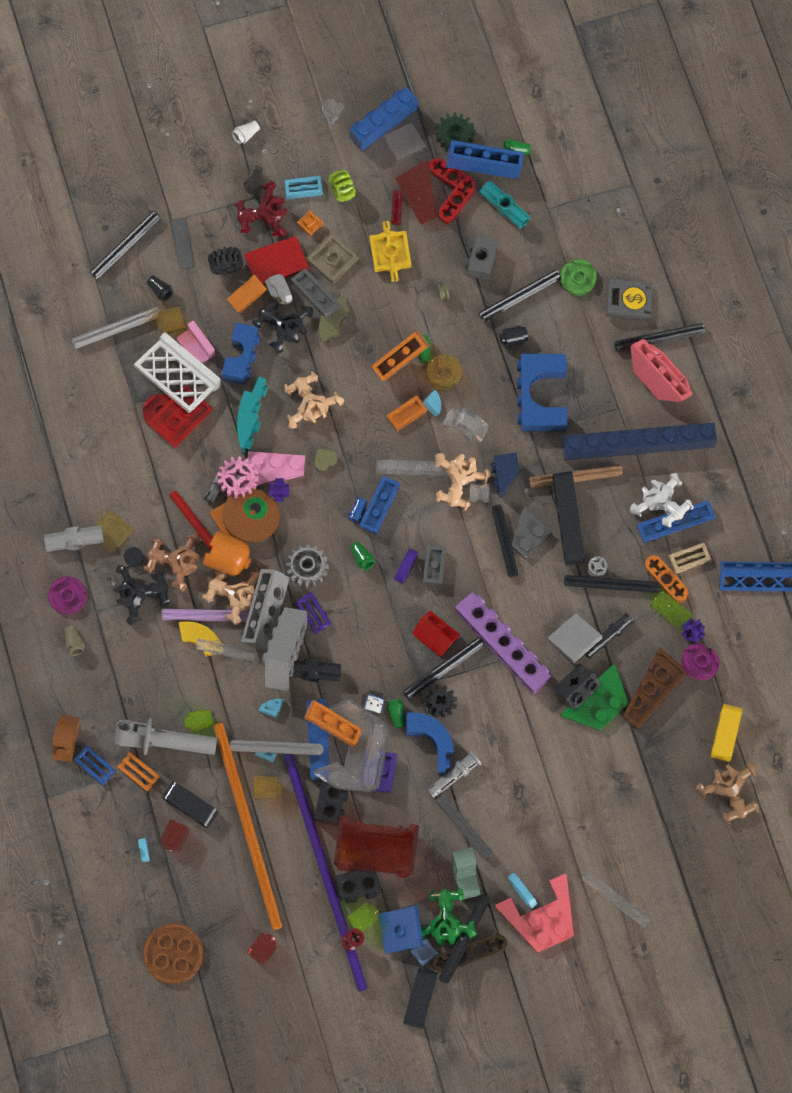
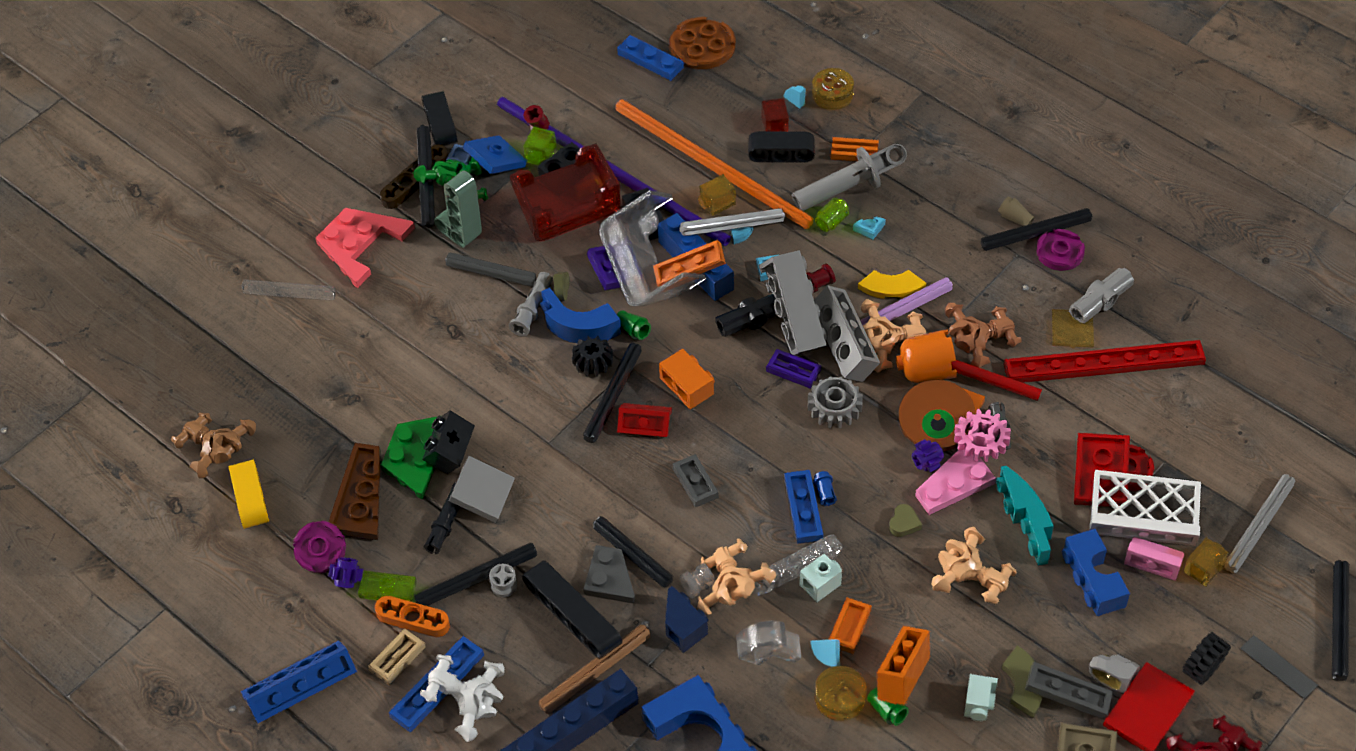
camera: 150 degrees right, 20 degrees down
dark orange brick [52,714,80,763] -> none
blue tile [73,745,116,786] -> none
black piece [114,565,171,626] -> none
black tile [124,547,143,567] -> none
black cone [147,275,174,301] -> none
clear pin [195,638,255,663] -> none
orange tile [227,275,267,314] -> none
clear red brick [247,933,278,966] -> none
black piece [252,299,314,354] -> none
green cone [350,542,375,570] -> none
head [359,690,386,720] -> none
dark purple beam [394,548,419,584] -> none
medium lavender brick [455,592,551,695] -> none
medium azure tile [507,872,537,909] -> none
none -> olive tile [553,272,570,301]
none -> blue plate [617,35,684,81]
none -> orange brick [659,349,715,410]
none -> light aqua brick [799,554,842,602]
none -> dark red bush [806,263,836,293]
none -> clear yellow head [812,68,854,110]
none -> medium azure tile [853,217,886,240]
none -> light aqua brick [964,674,998,721]
none -> black axle [980,208,1092,251]
none -> red tile [1003,340,1206,383]

